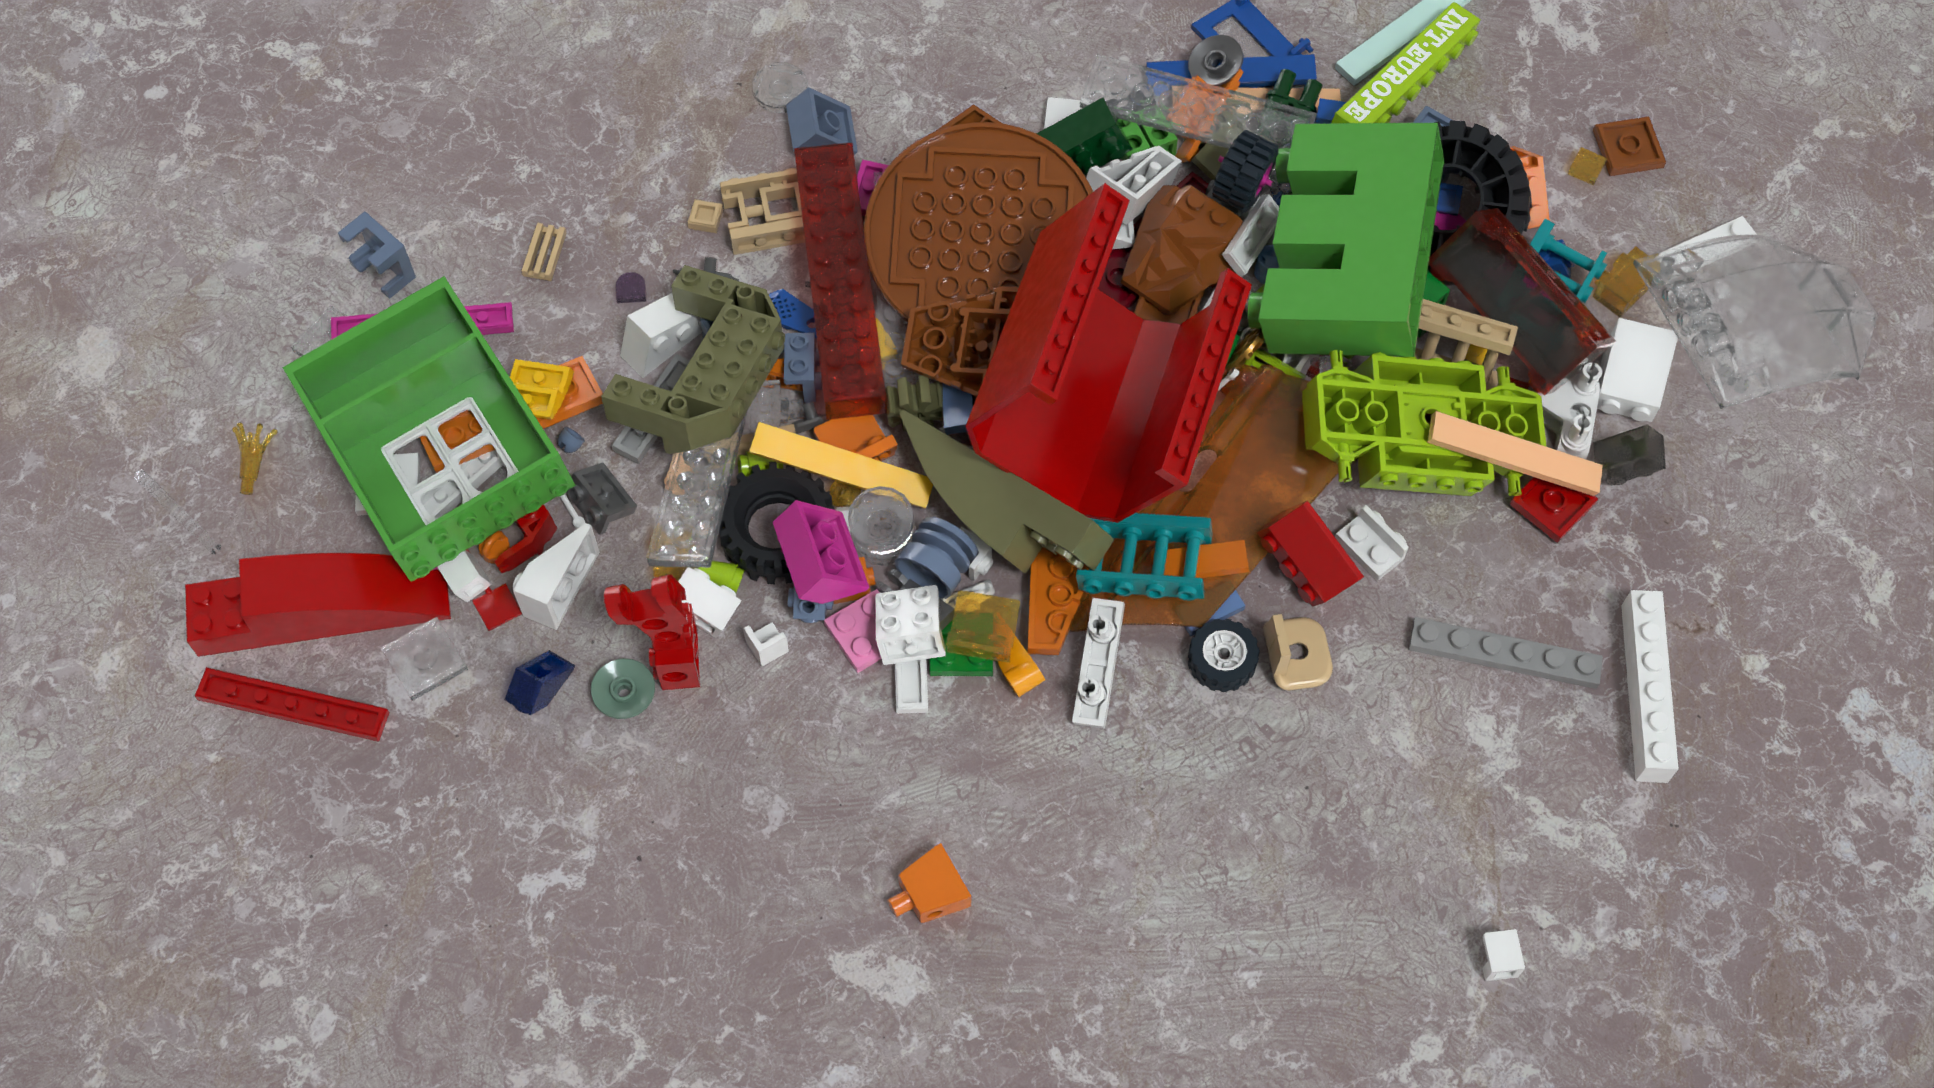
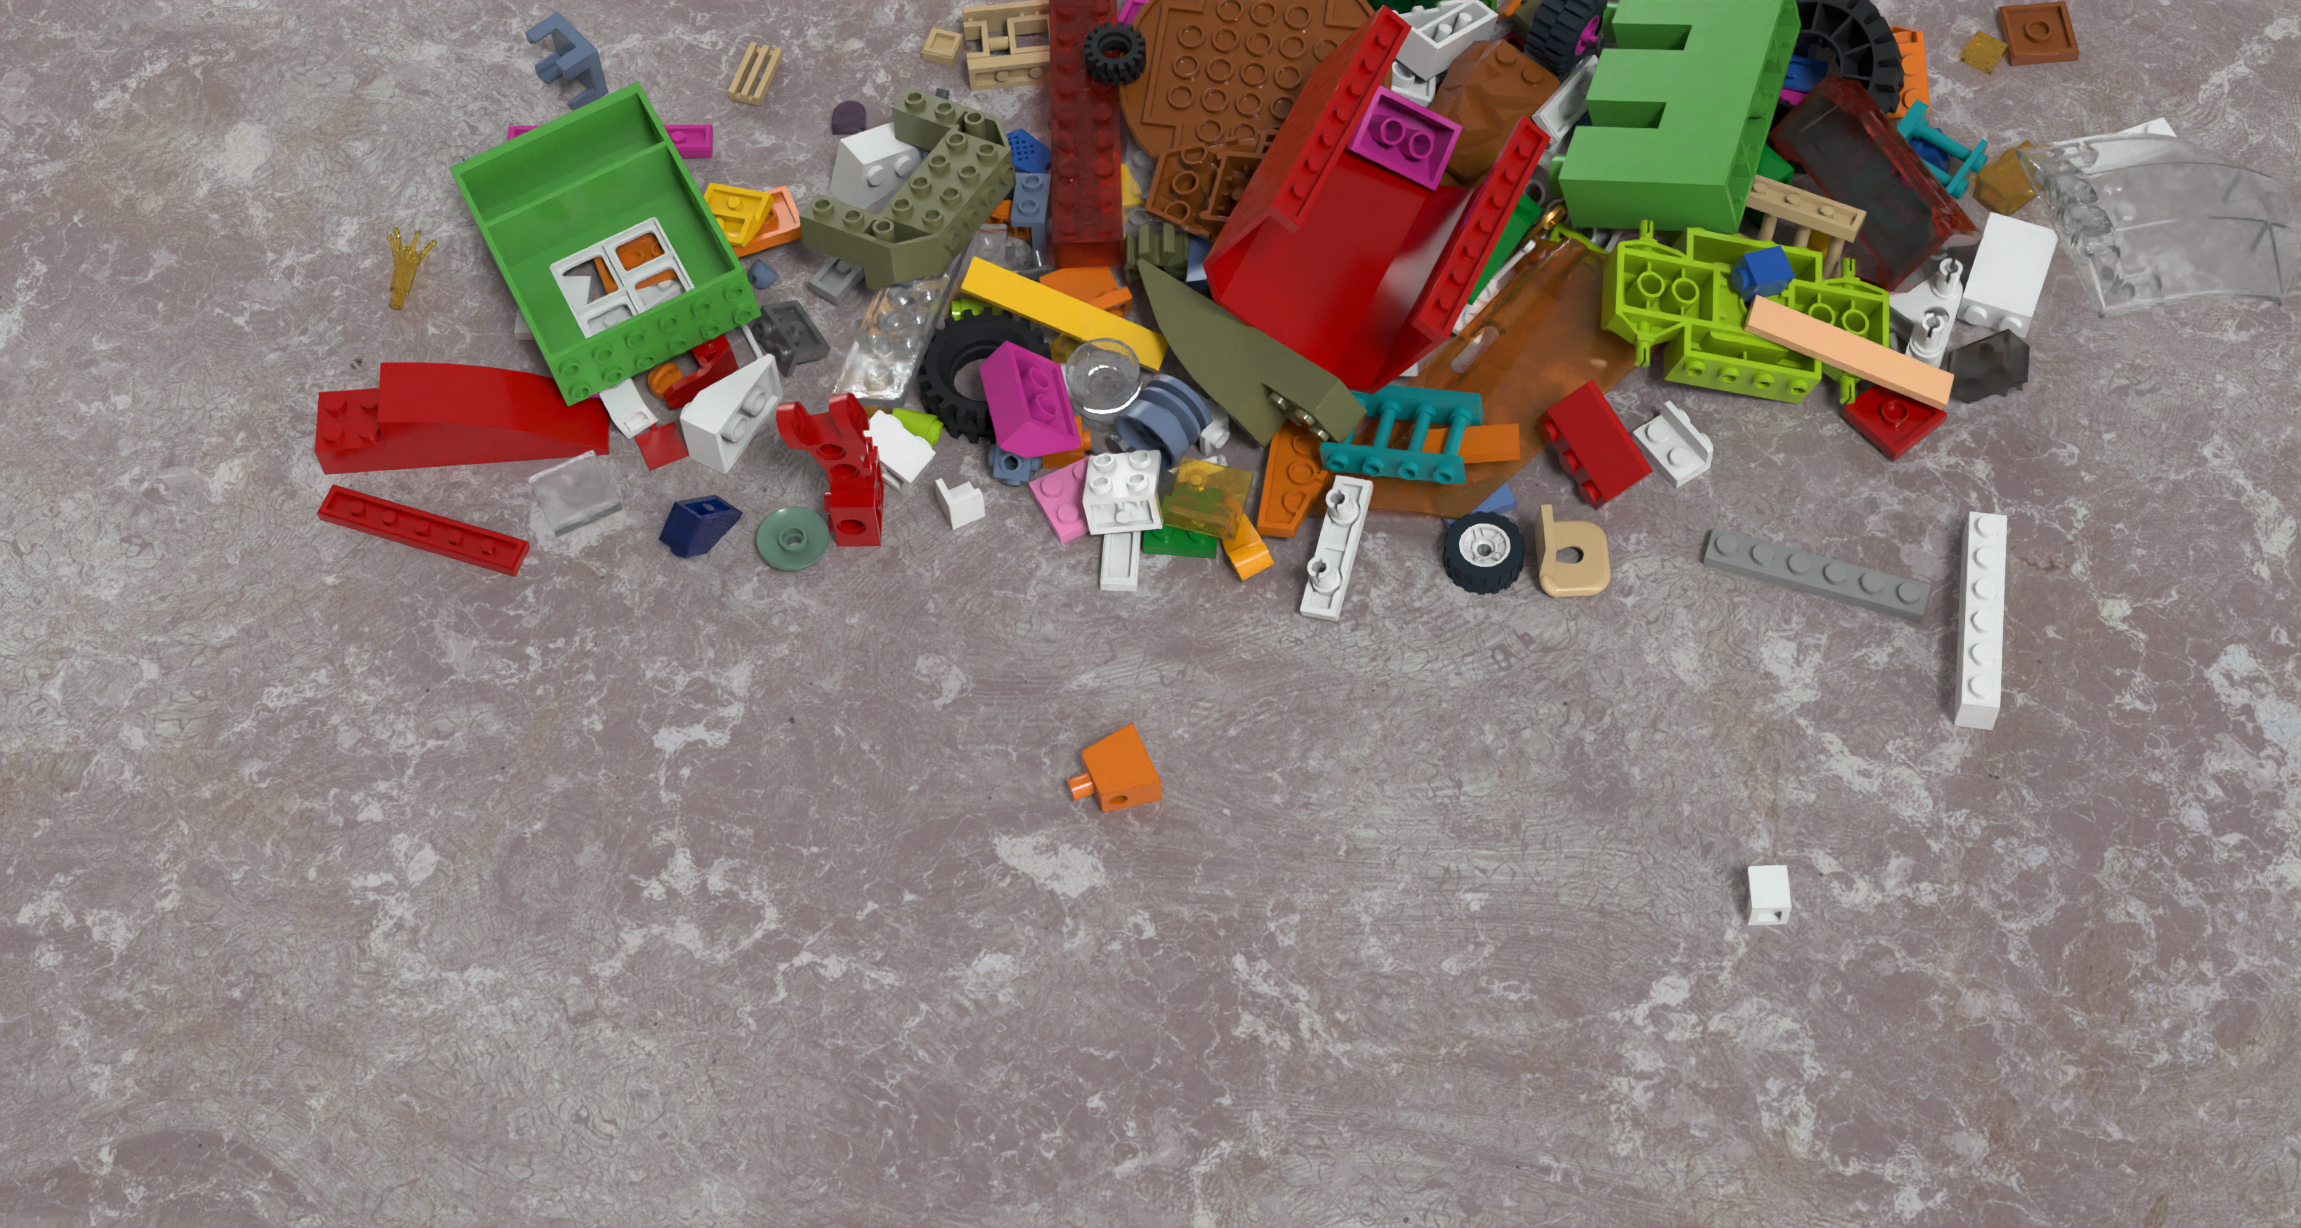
camera: 10 degrees right, 5 degrees down
none -> black tyre [1084,21,1146,87]
none -> dark pink slope [1347,85,1463,191]
none -> blue brick [1730,245,1795,302]

